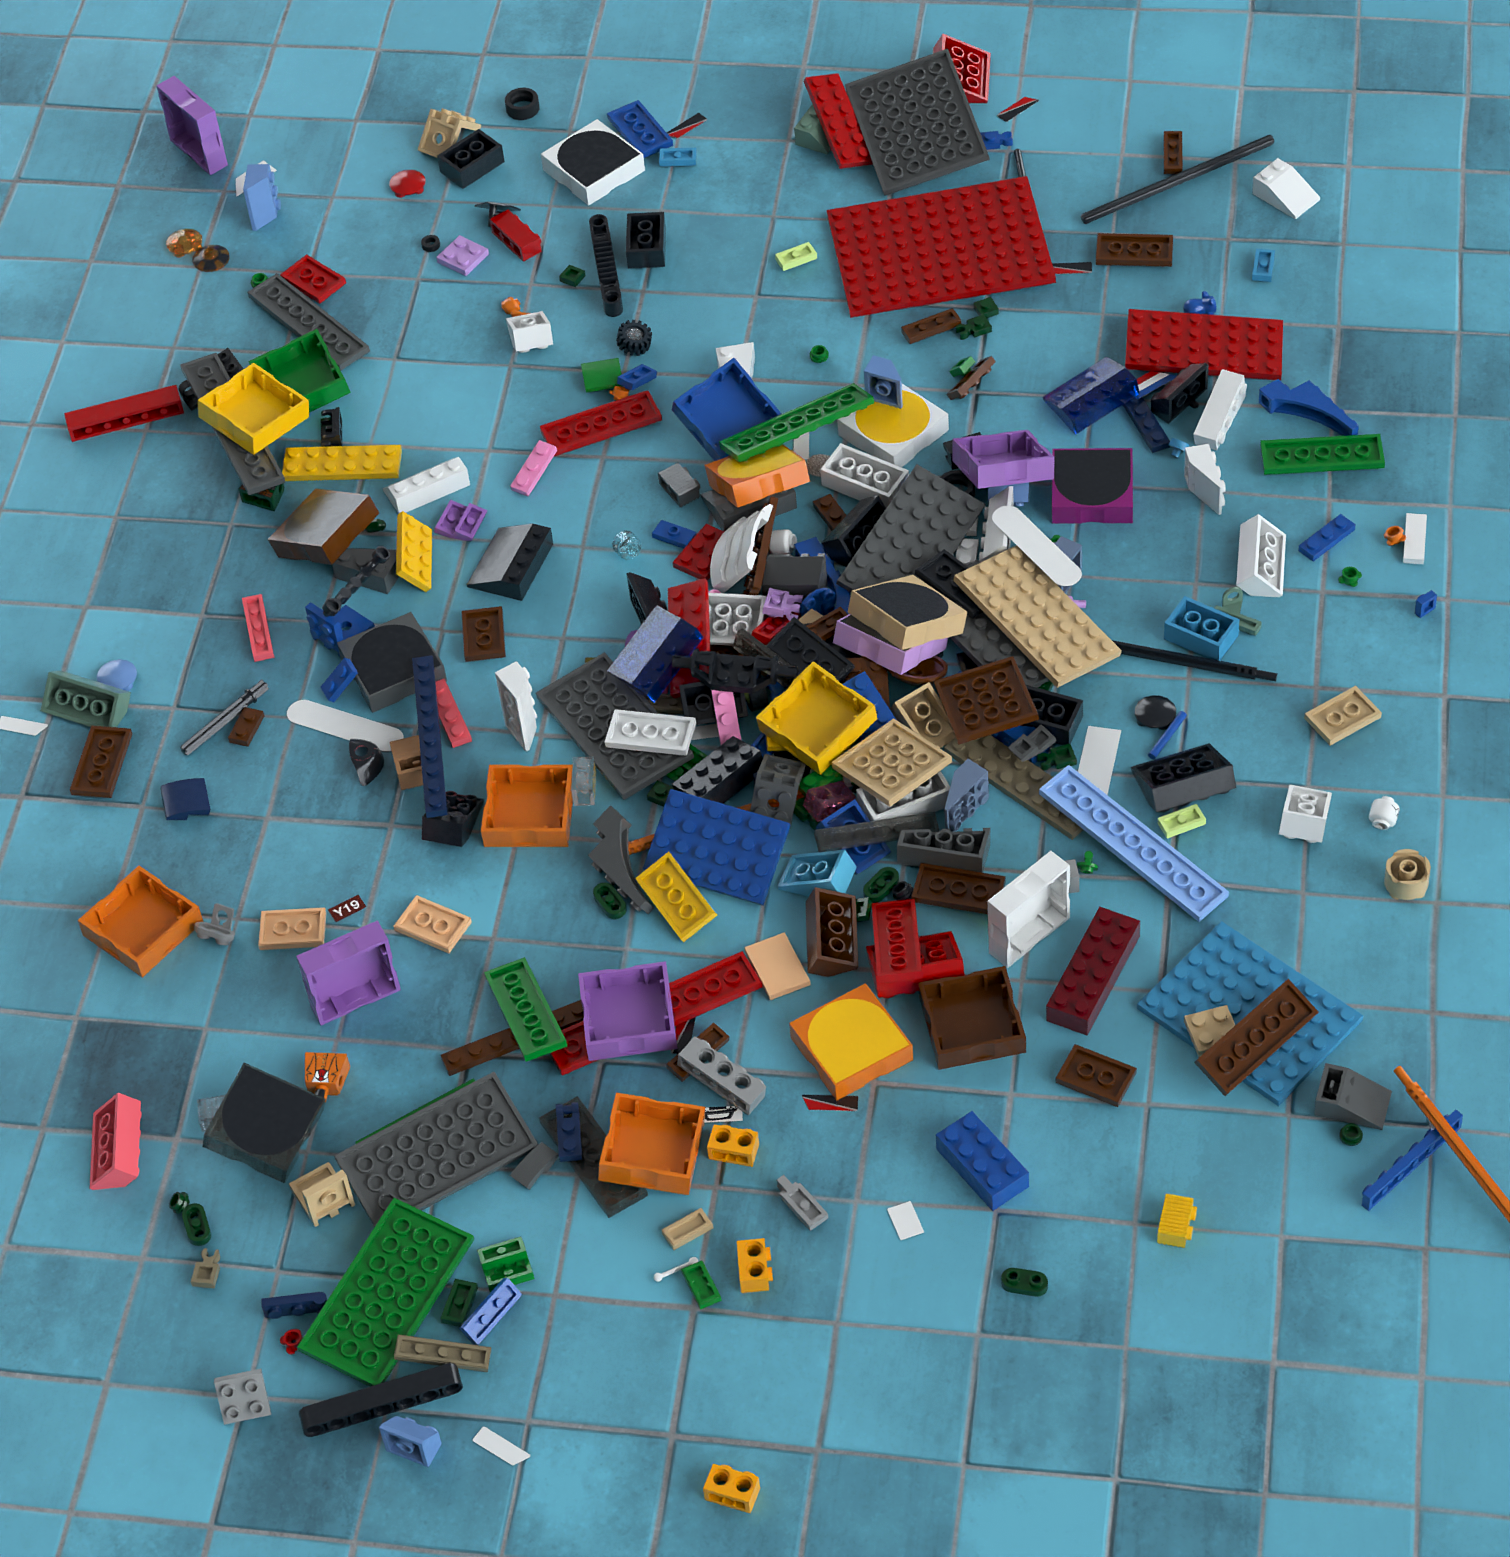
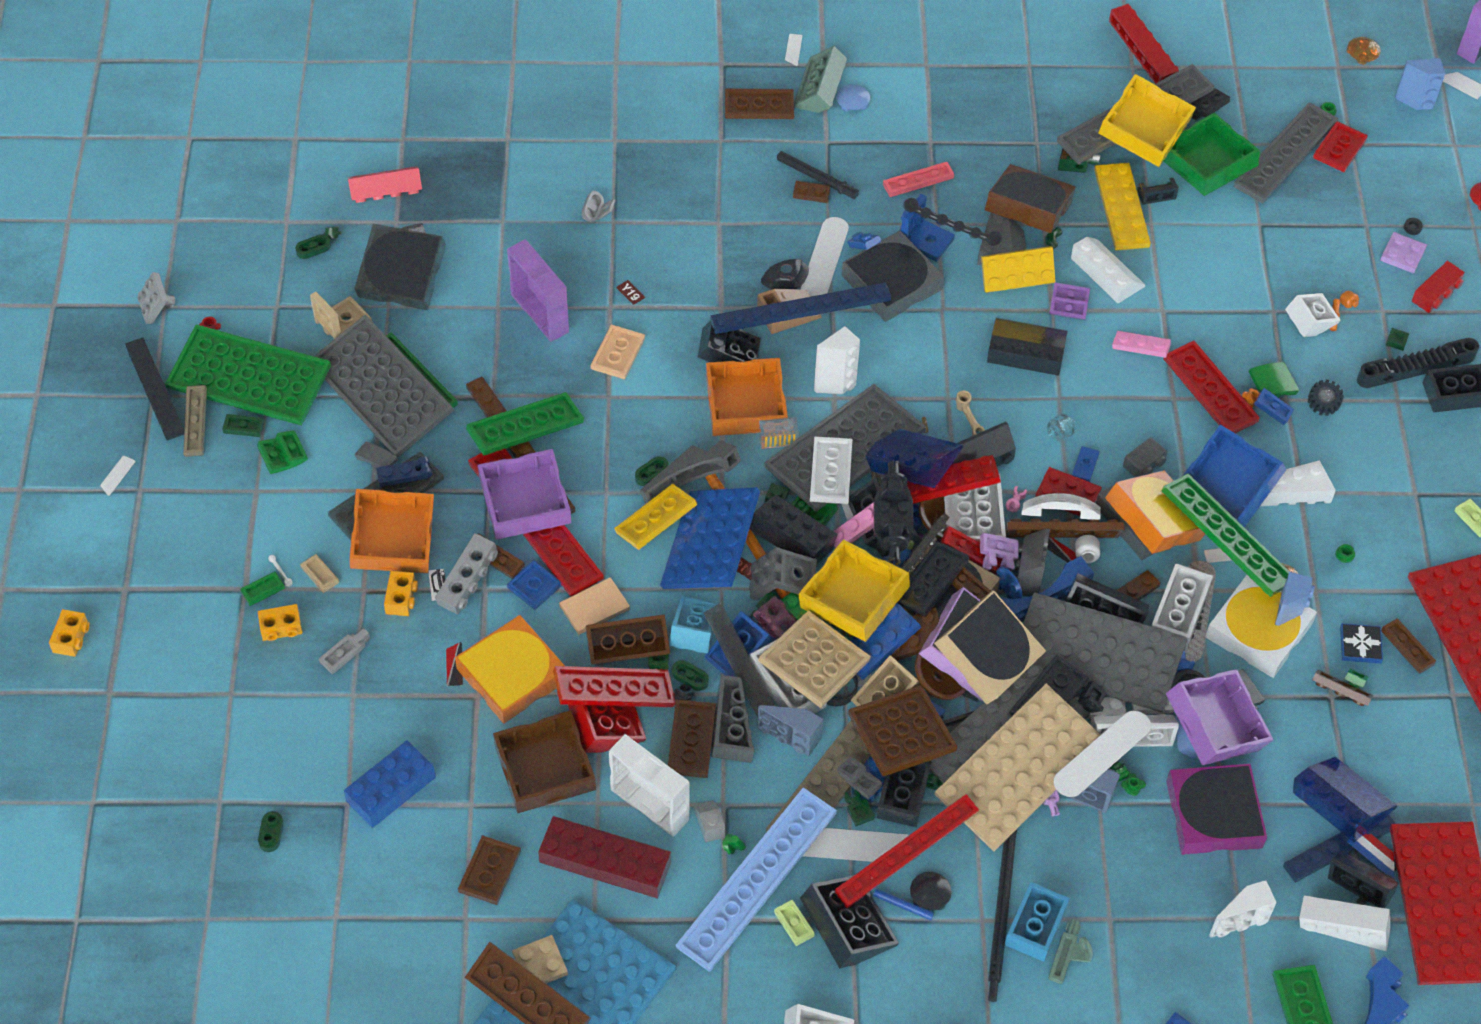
camera: 75 degrees right, 5 degrees up
orange tile [78,866,204,978] -> none
dark blue slope [160,778,211,820] -> none
dark tan plate [191,1248,220,1289] -> none
dish [193,245,230,272] -> none
light nougat tile [258,907,326,950] -> none
dark blue plate [261,1292,327,1319] -> none
orange torso [305,1052,350,1104] -> none
medium blue slope [379,1416,442,1467] -> none
coral plate [436,679,472,748] -> none
plate [459,1278,522,1345] -> none
reddish brown plate [462,606,506,662] -> none
black shield [475,201,521,227] -> none
black sticker [671,1017,696,1054] -> none
white sticker [887,1201,924,1240] -> none
dark green plate [956,314,992,340] -> none
dark green plate [974,297,999,318] -> none
yellow brick [1157,1193,1197,1248] -> none
dark azure tile [1169,438,1190,458] -> none
white slope [1236,514,1286,597] -> none
none -> blue tile [507,560,562,610]
none -> red plate [834,794,979,908]
none -> tan brick [956,390,985,436]
none -> black bracket [1077,681,1107,713]
none -> tile [1340,623,1383,664]

